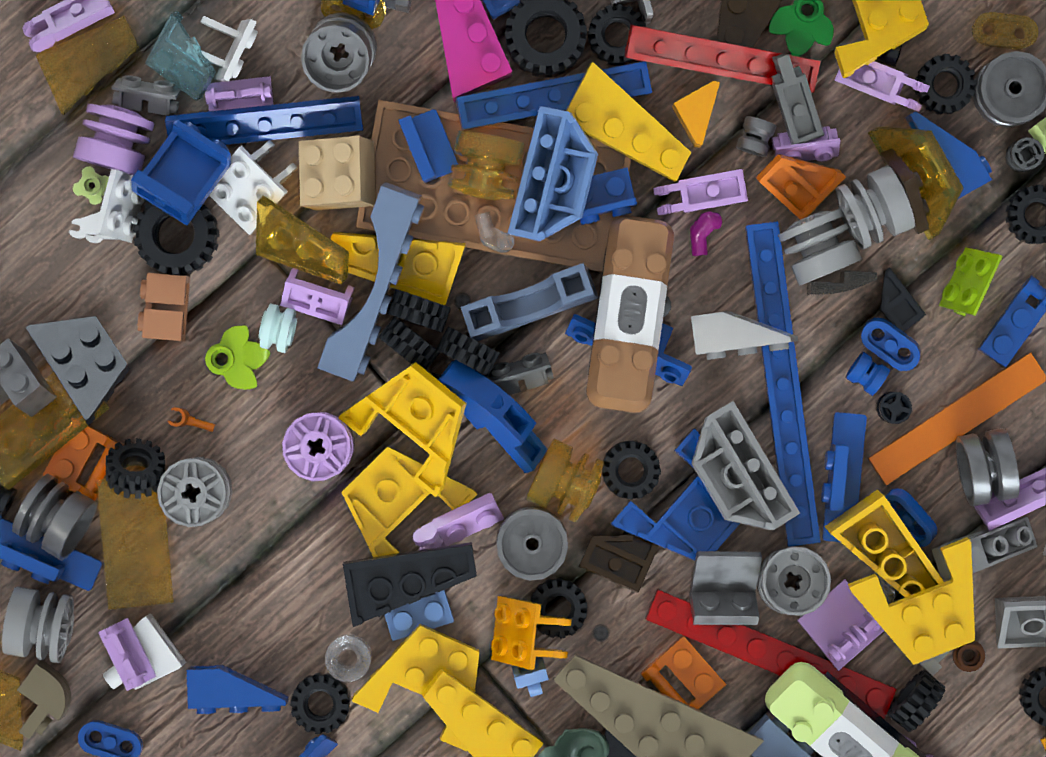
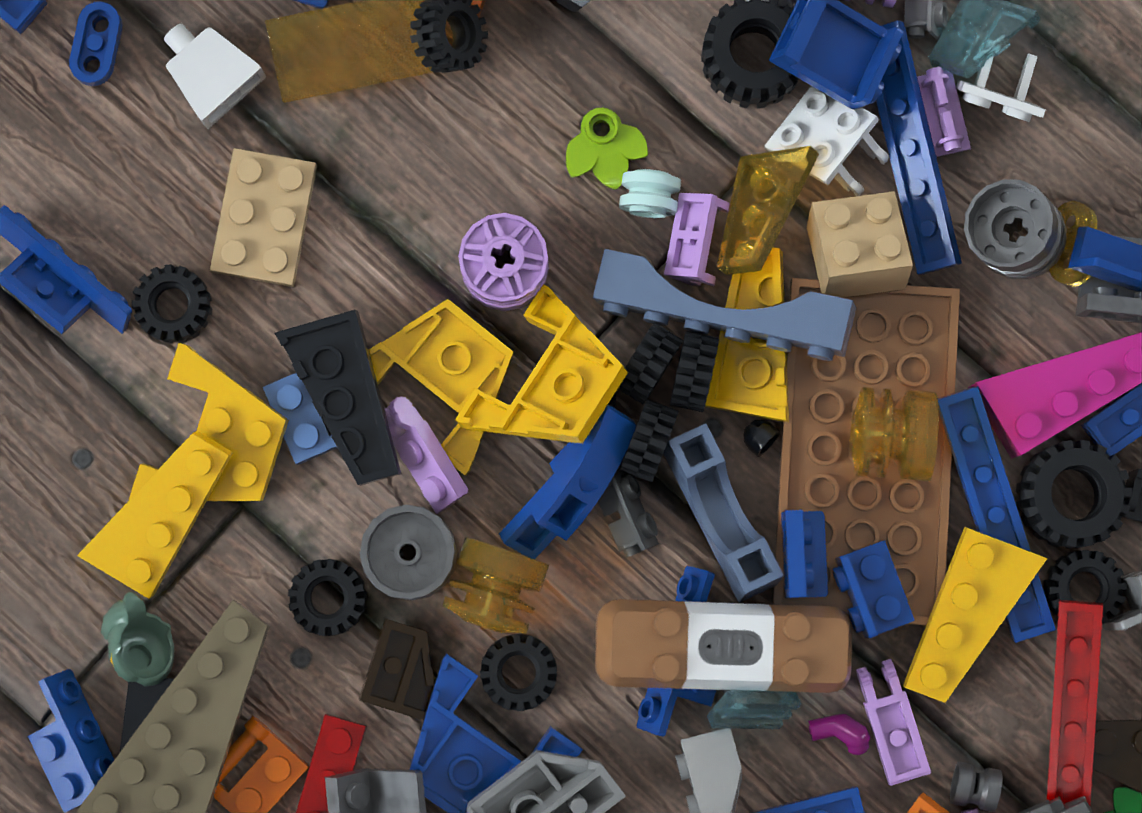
camera: 85 degrees right, 5 degrees down
lavender hinge [98,618,156,691] -> none
nougat piece [138,273,191,341] -> none
light grey wheel [157,457,232,527] -> none
orange hand [168,407,215,432] -> none
blue slope [187,665,289,714] -> none
clear wheel [325,634,372,682] -> none
blue panel [398,109,459,183] -> none
clear arm [474,212,515,253] -> none
light orange plate [491,596,572,670] -> none
medium blue wedge [507,106,598,241] -> none
medium blue tile [511,657,549,697] -> none
light orange slope [672,81,720,148] -> none
none -> tan plate [210,148,317,287]
none -> clear light blue tile [707,690,802,729]
none -> black hinge [743,419,780,457]
none -> blue bracket [781,510,828,598]

